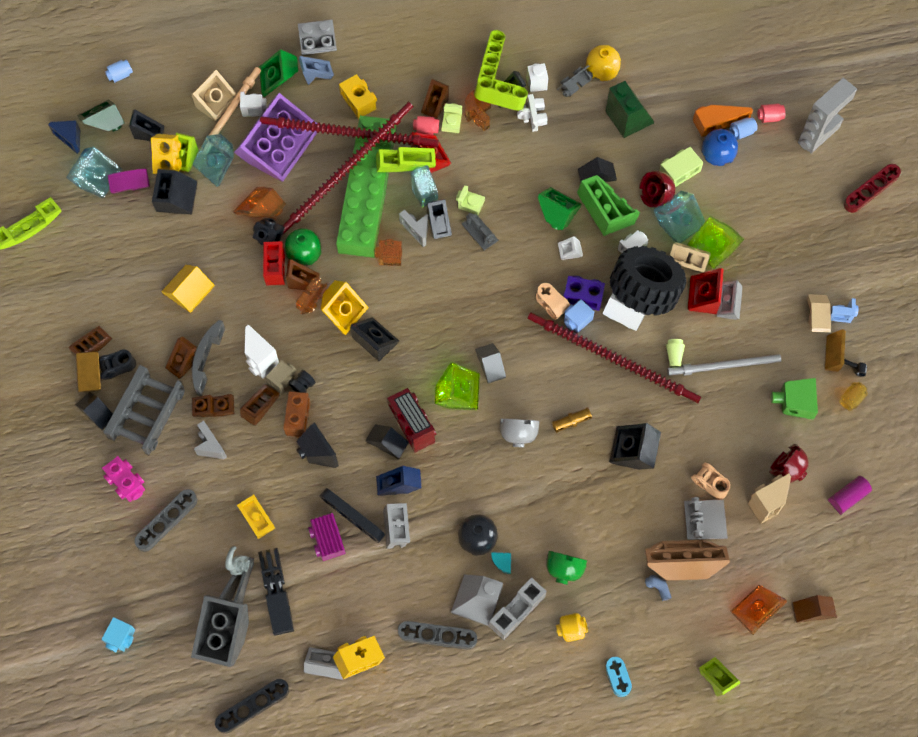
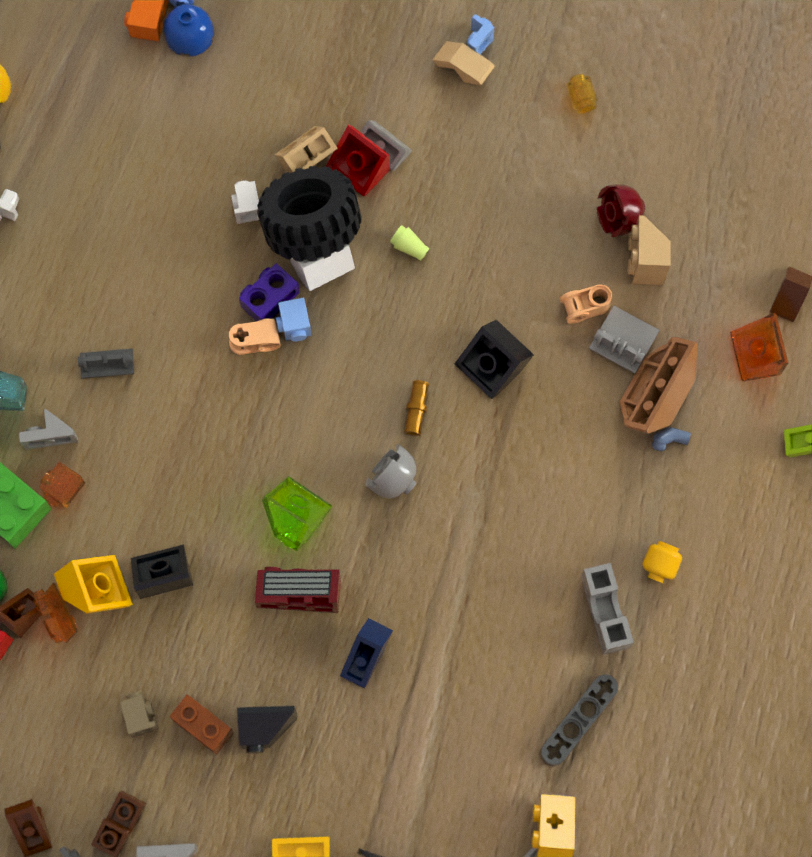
camera: 60 degrees left, 5 degrees up
dark grey slope [192,320,225,396] -> none
reddish brown slope [240,384,280,426] -> none
white slope [245,325,279,379] -> none
black wheel [289,370,316,393] -> none
magenta brick [308,513,346,561] -> none
black beam [320,488,385,543] -> none
black slope [365,424,409,459] -> none
light grey hinge [383,503,410,549] -> none
slope [427,199,452,239] -> none
light grey slope [451,574,503,626] -> none
yellowish green bracket [456,185,485,215] -> none
black cylinder [458,514,498,556] -> none
slope [475,343,506,384] -> none
teal tile [491,552,511,574] -> none
dark red hose [527,312,701,403] -> none
green slope [538,187,582,230] -> none
green cylinder [546,551,588,585] -> none
white slope [558,236,583,260] -> none
bright green wedge [577,175,640,236] -> none
black slope [578,157,617,183] -> none
dark green slope [605,81,654,138] -> none
medium azure beam [605,657,632,697] -> none
dark red cylinder [639,171,676,208] -> none
clear light blue slope [653,191,707,243] -> none
yellowish green brick [659,147,703,187] -> none
light grey bar [667,354,781,376] -> none
clear neon green slope [687,216,744,269] -> none
bright green torso [771,378,818,419] -> none
pearl gold slope [825,329,846,372] -> none
magenta brick [828,475,872,515] -> none
black hand [844,359,867,377] -> none

